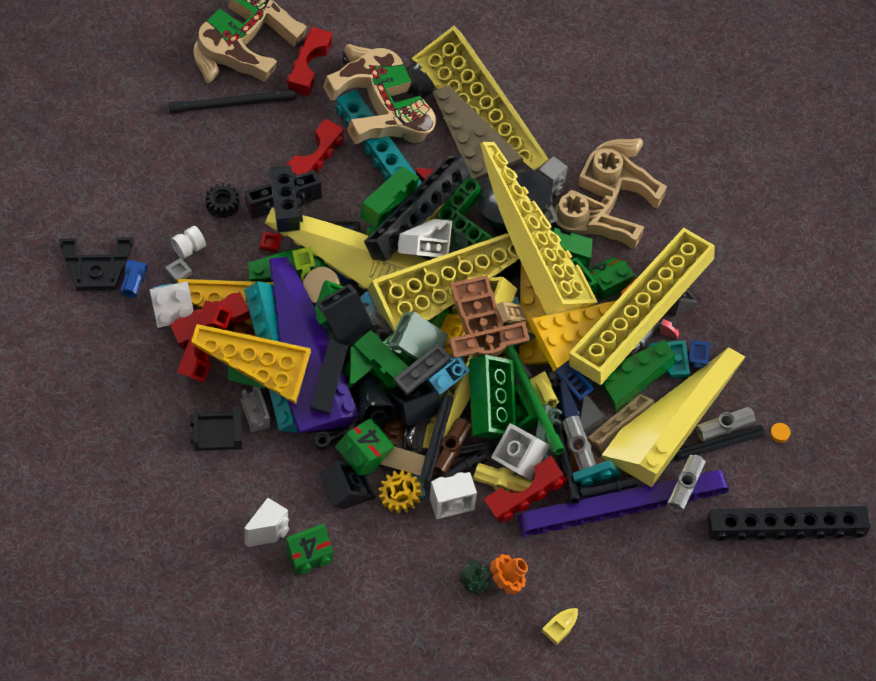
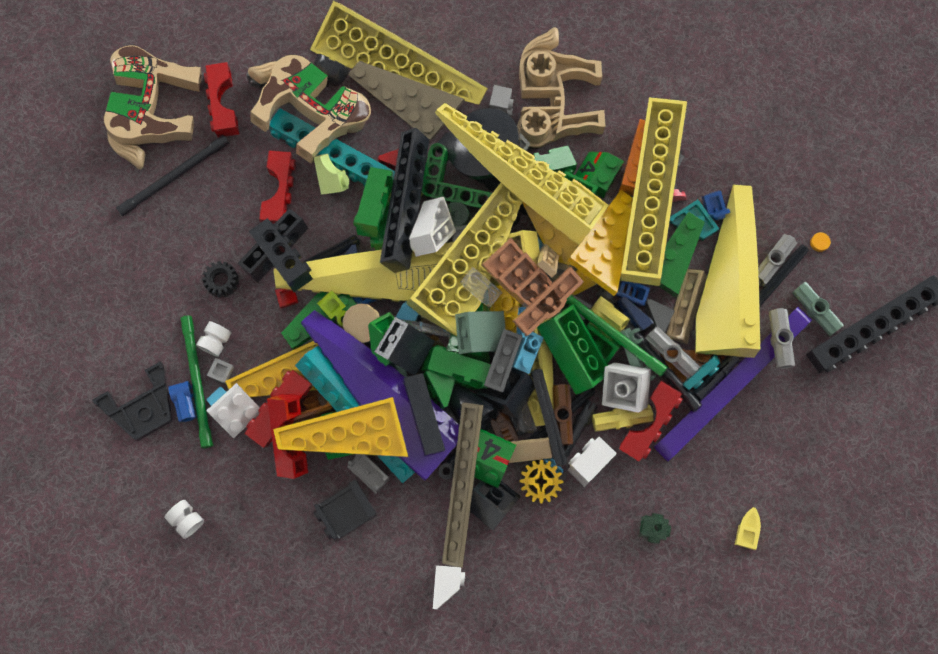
camera: 25 degrees left, 15 degrees up
green slope [286,523,333,575] -> none
orange plant [490,554,528,595] -> none
none -> white wheel [165,500,204,539]
none -> green piece [180,315,213,449]
none -> yellowish green arch [314,154,349,194]
none -> dark tan tile [442,402,483,567]
none -> clear tile [459,267,503,308]
none -> sand green piece [792,282,844,336]

